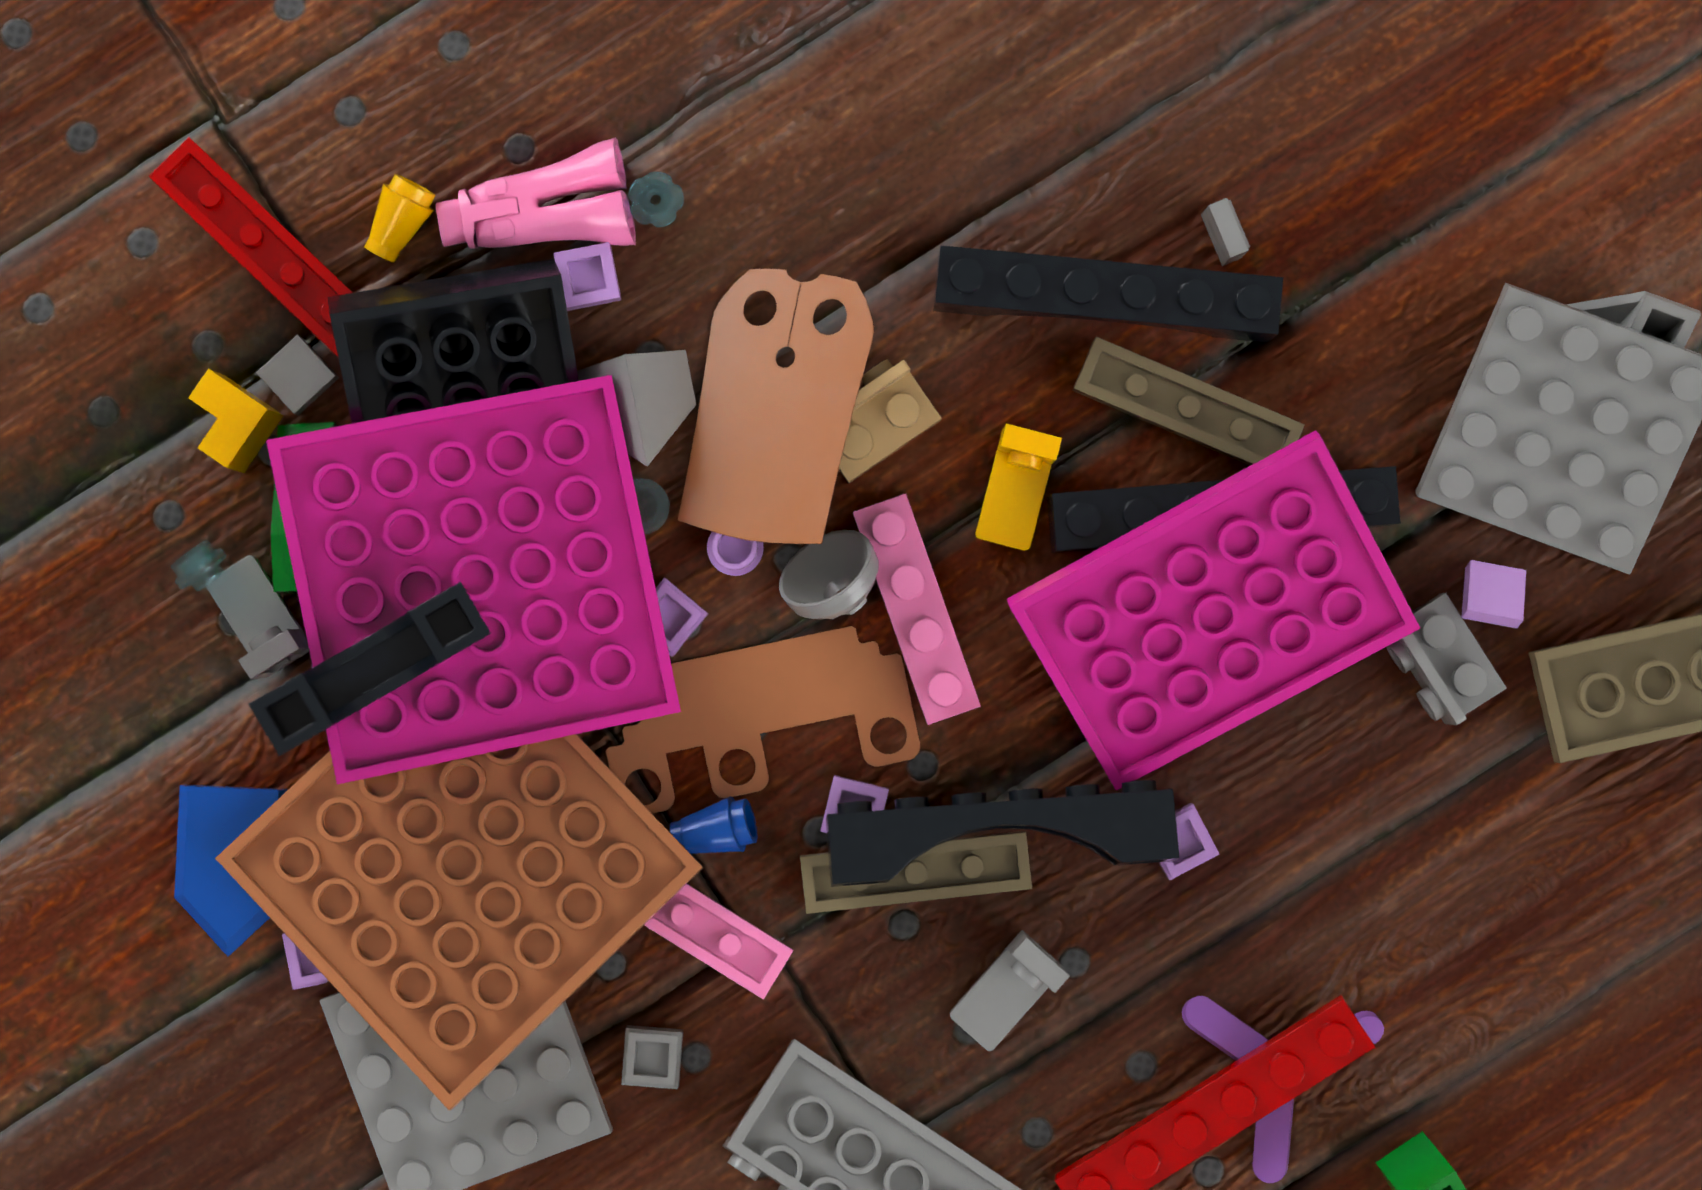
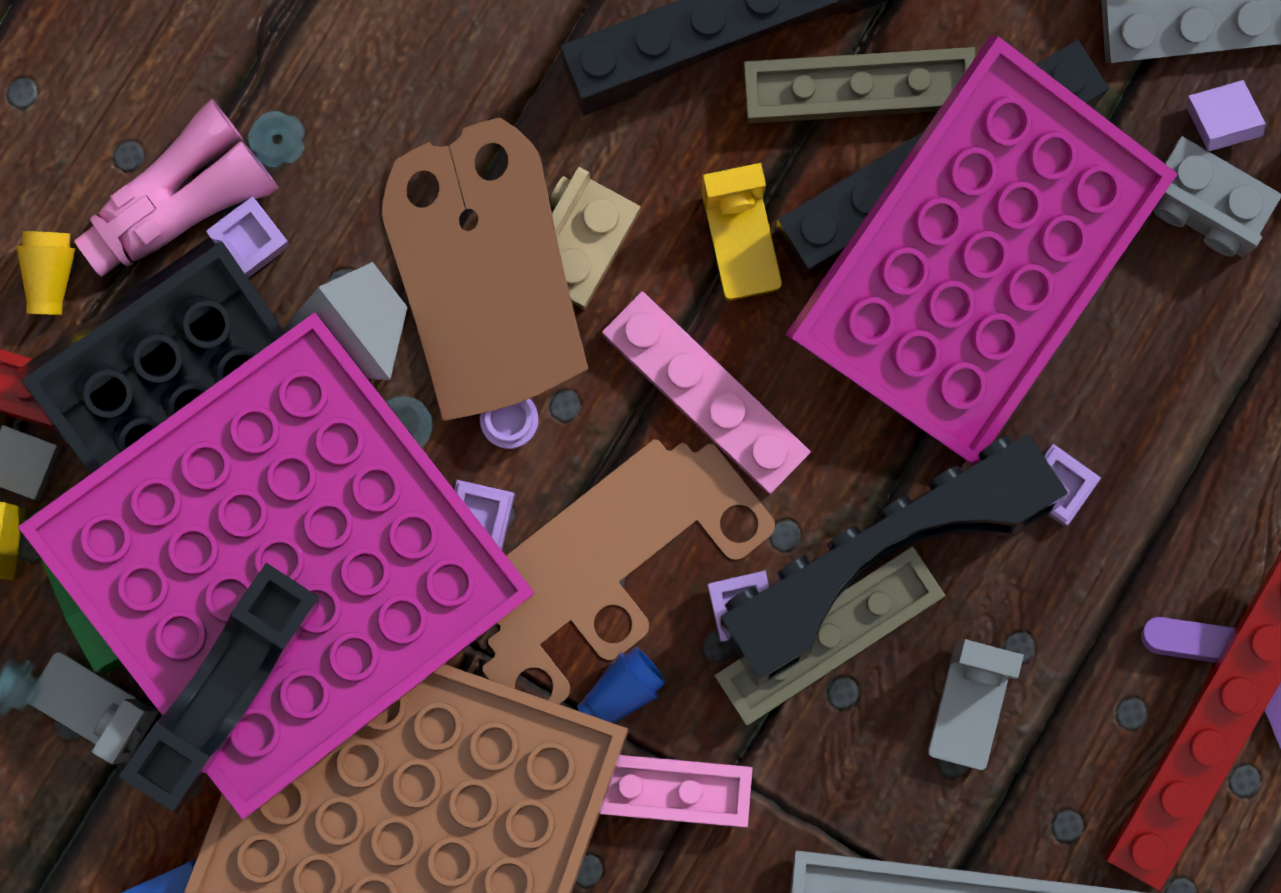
camera: 30 degrees left, 5 degrees down
light grey piece [779,530,879,620] -> none

